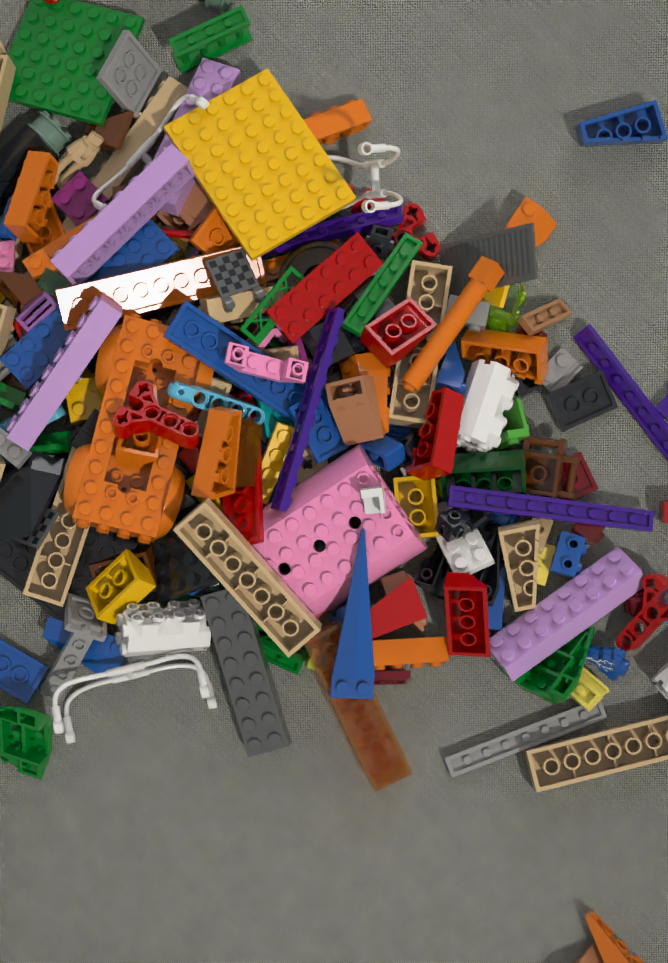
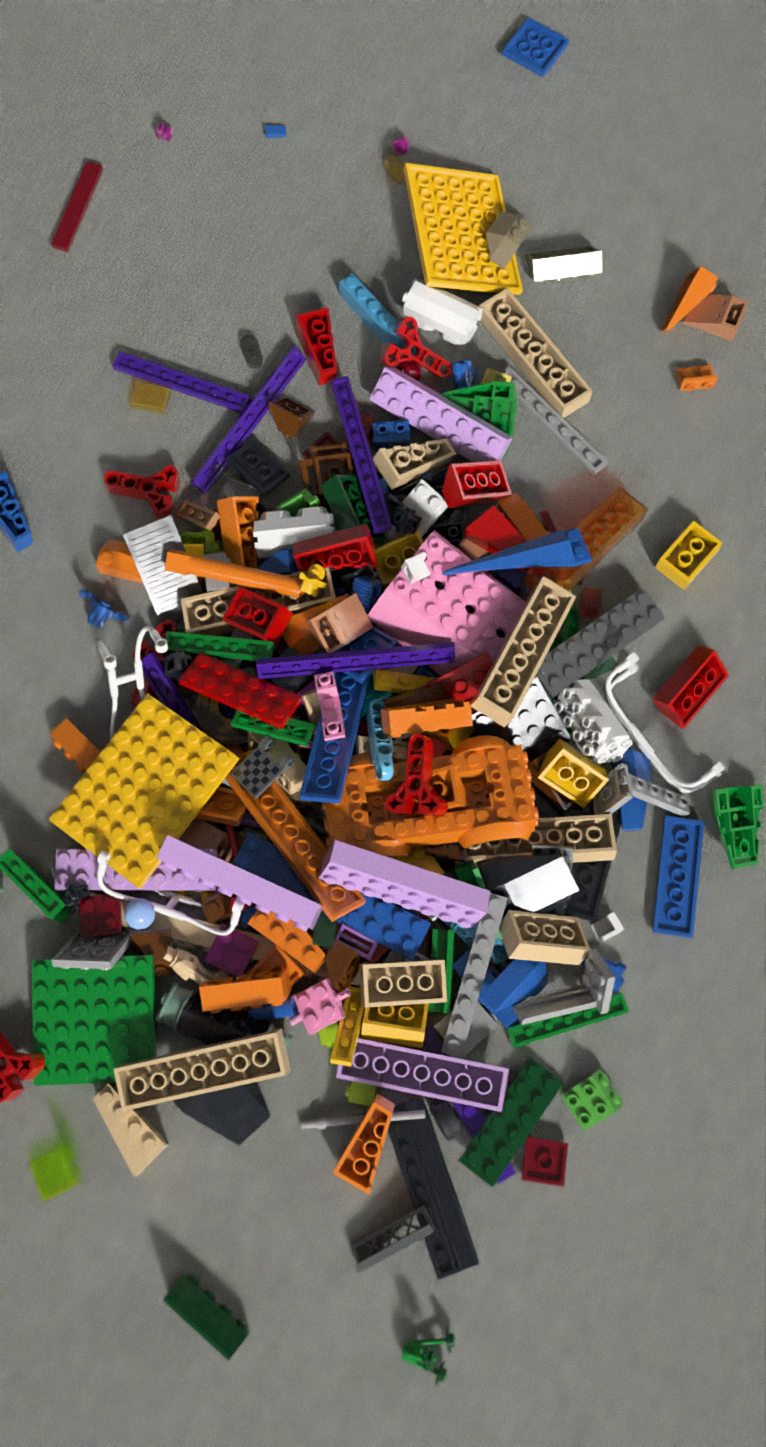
camera: 115 degrees left, 10 degrees down
none -> black hinge [61,883,90,915]
none -> blue piece [79,589,130,628]
none -> dark red plate [79,894,123,939]
none -> red beam [103,465,180,519]
none -> light blue hair [124,898,155,930]
none -> reddish brown slope [268,396,315,438]
none -> yellow hips [299,564,327,597]
none -> clear red brick [581,588,602,618]
none -> red slope [652,645,729,729]
none -> yellow brick [655,521,723,590]
none -> orange bracket [675,365,718,391]

